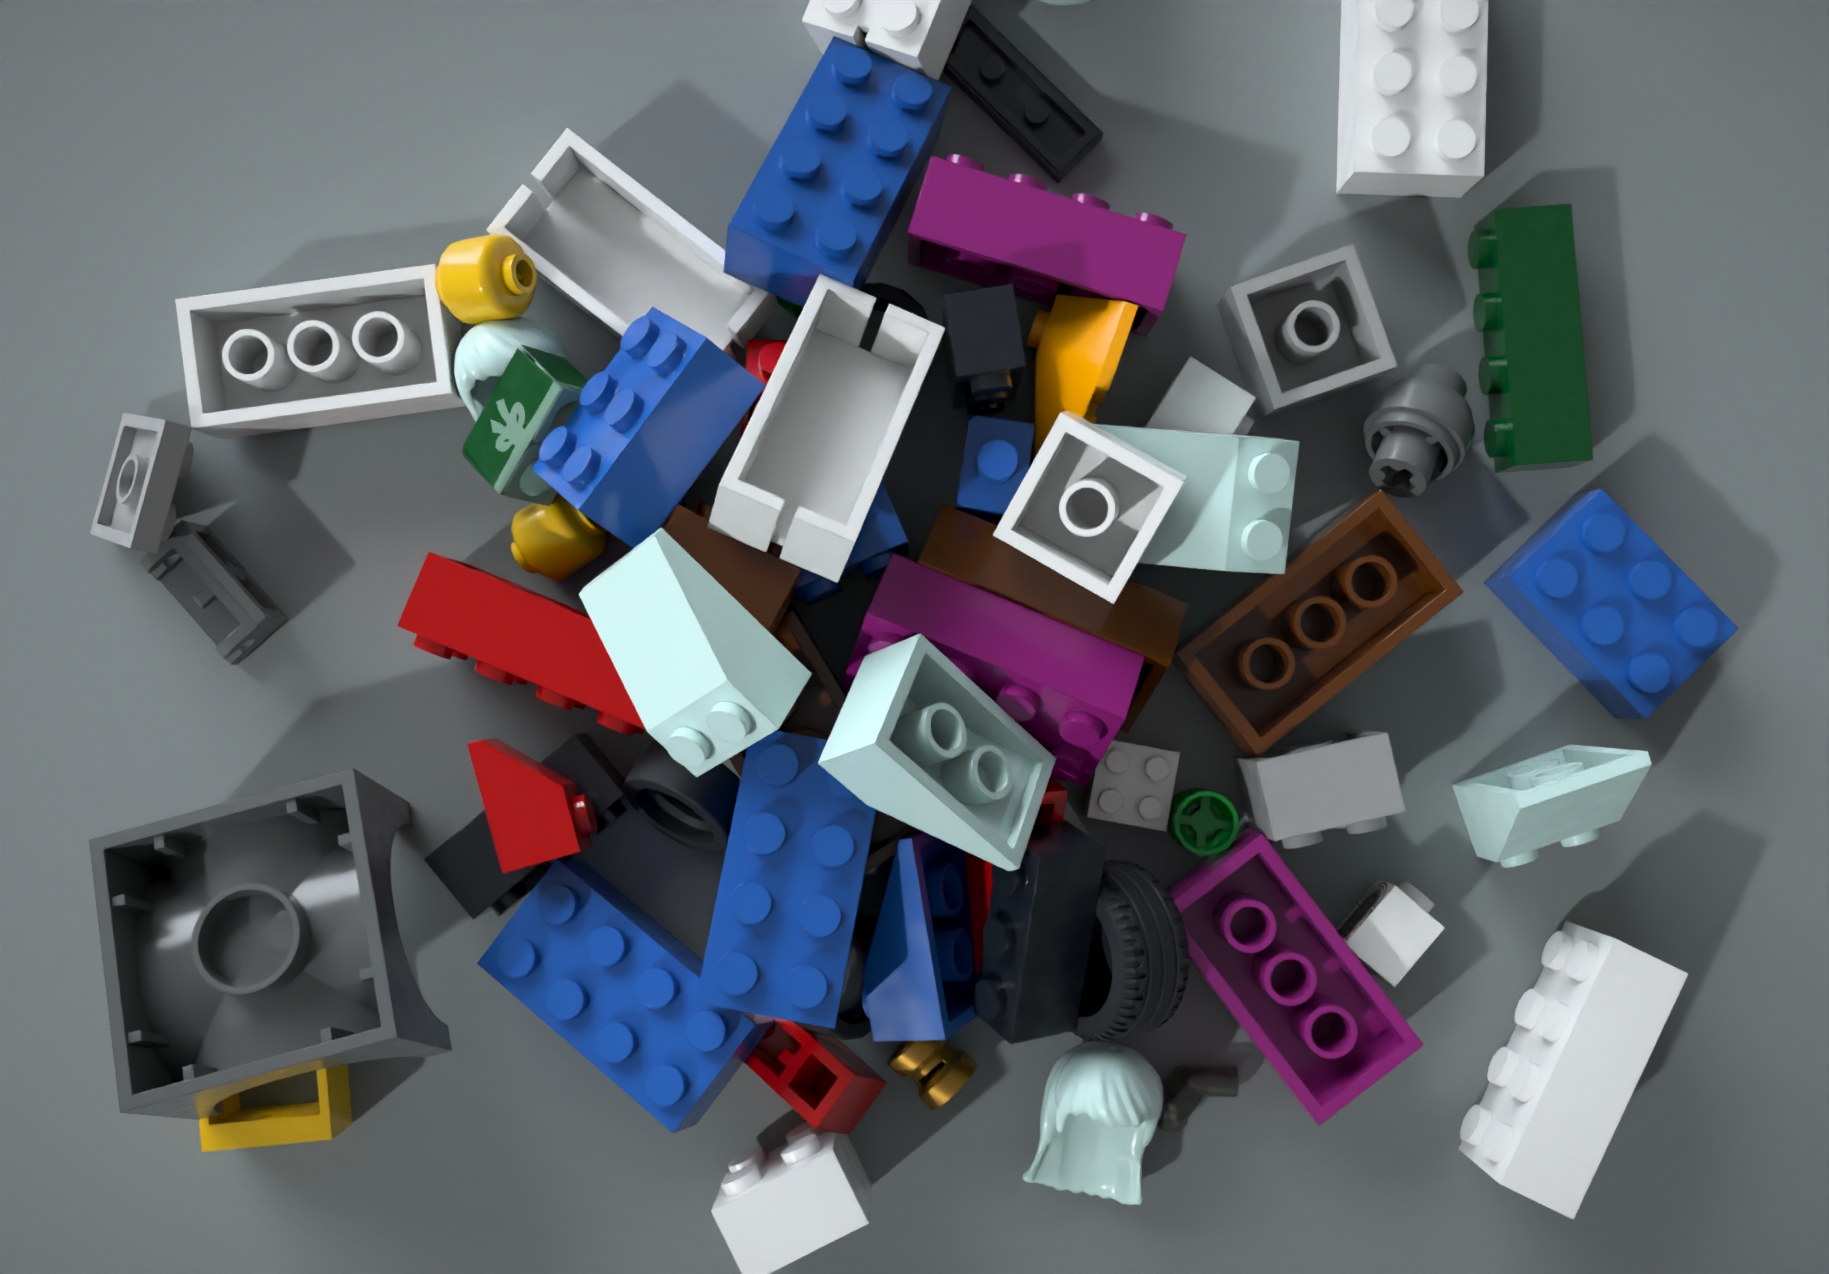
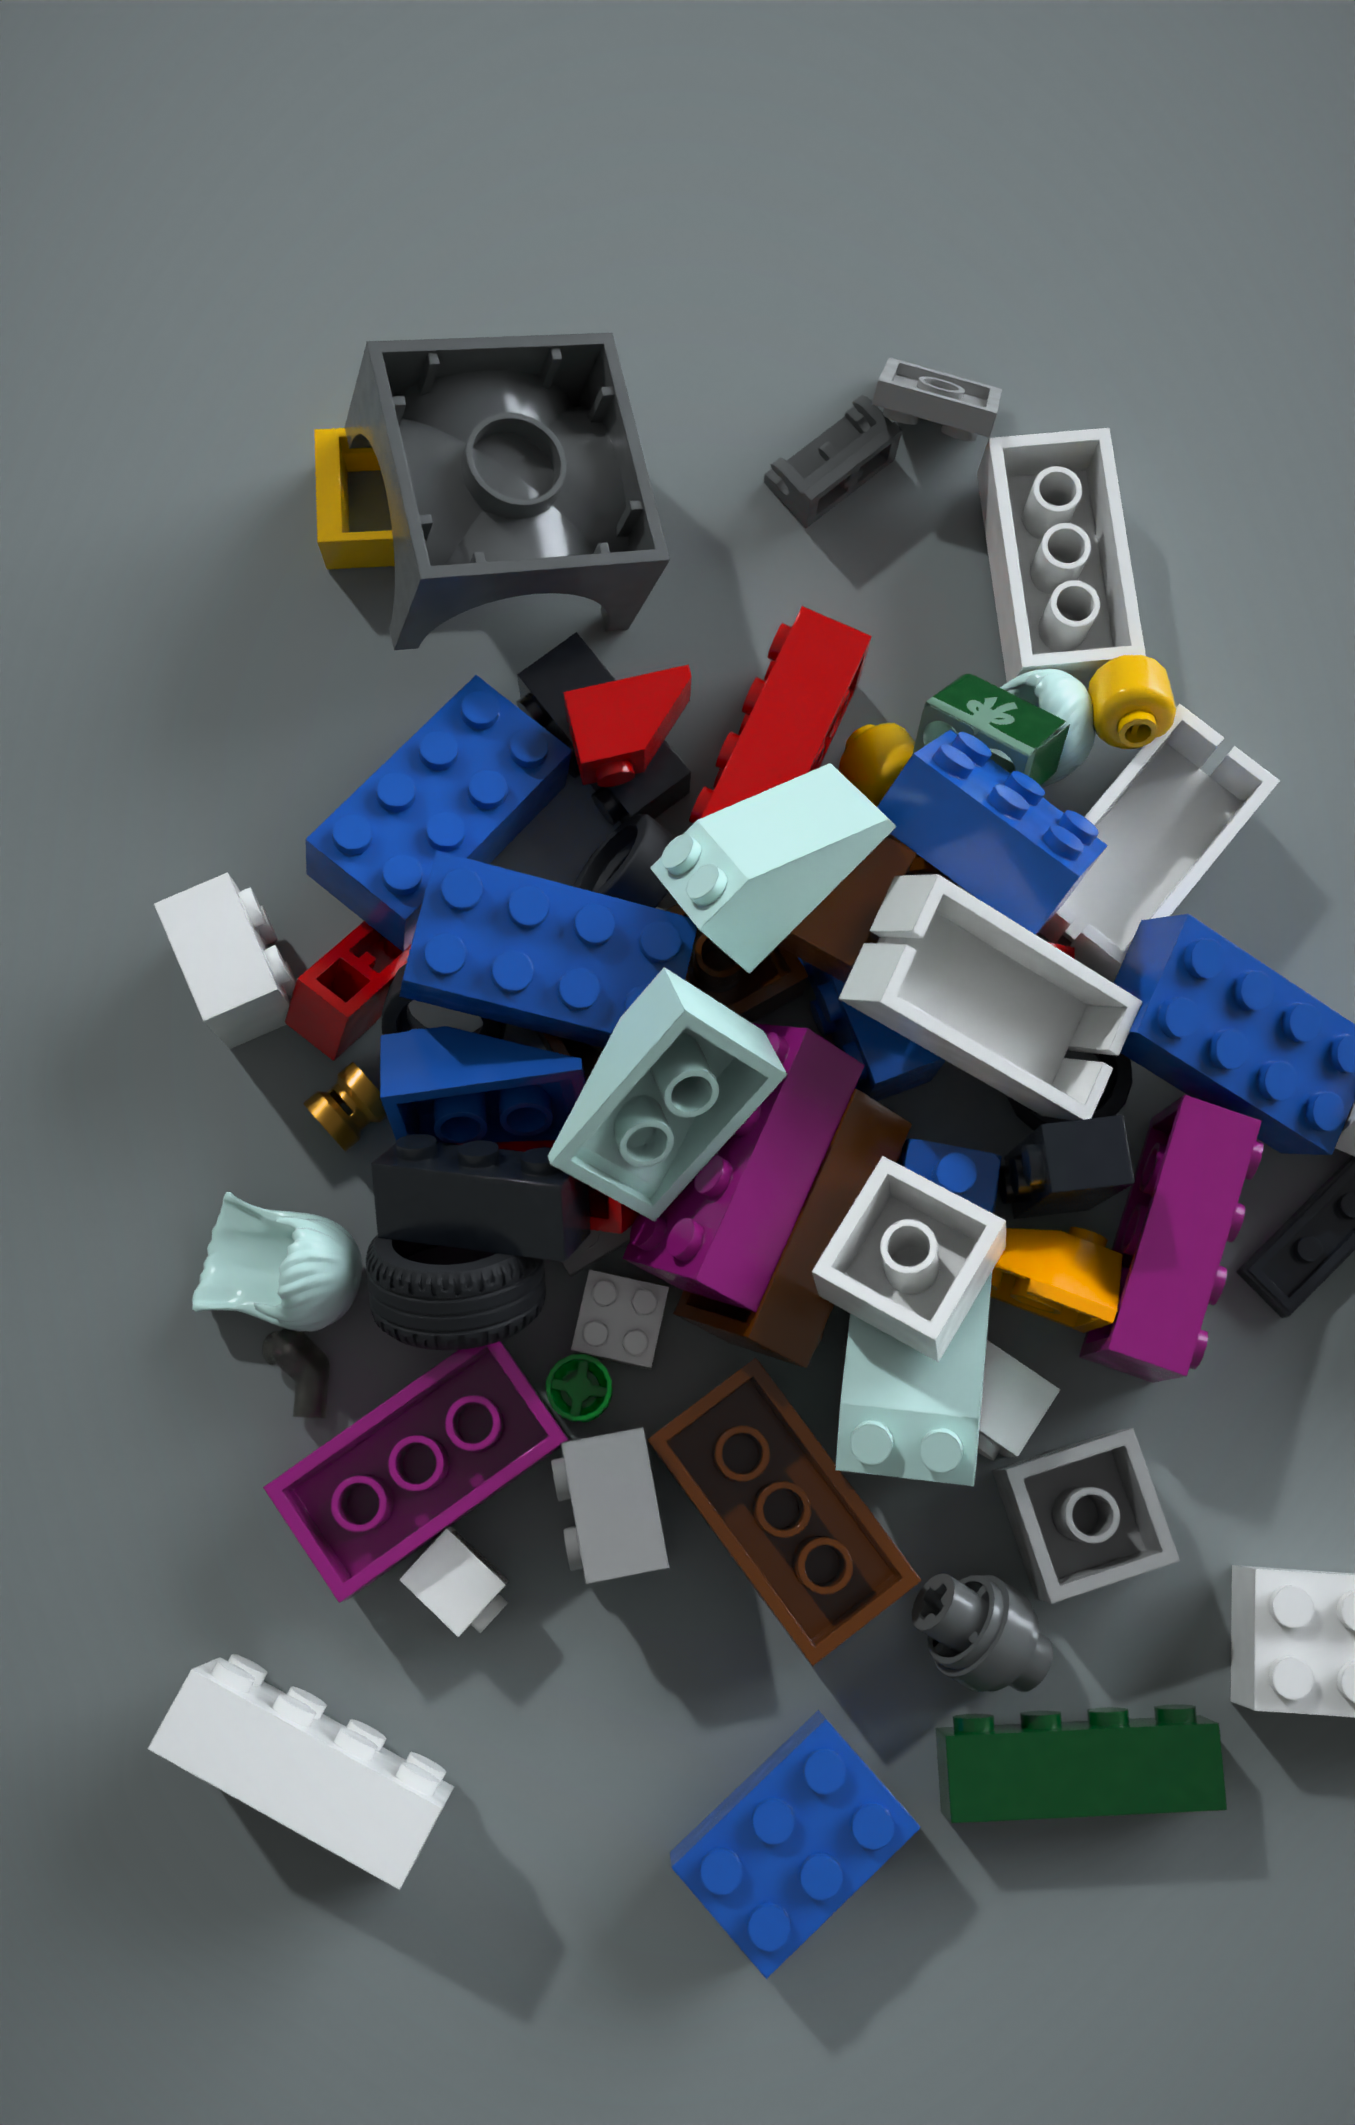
camera: 85 degrees right, 10 degrees down
light aqua slope [1452,744,1652,868] -> none

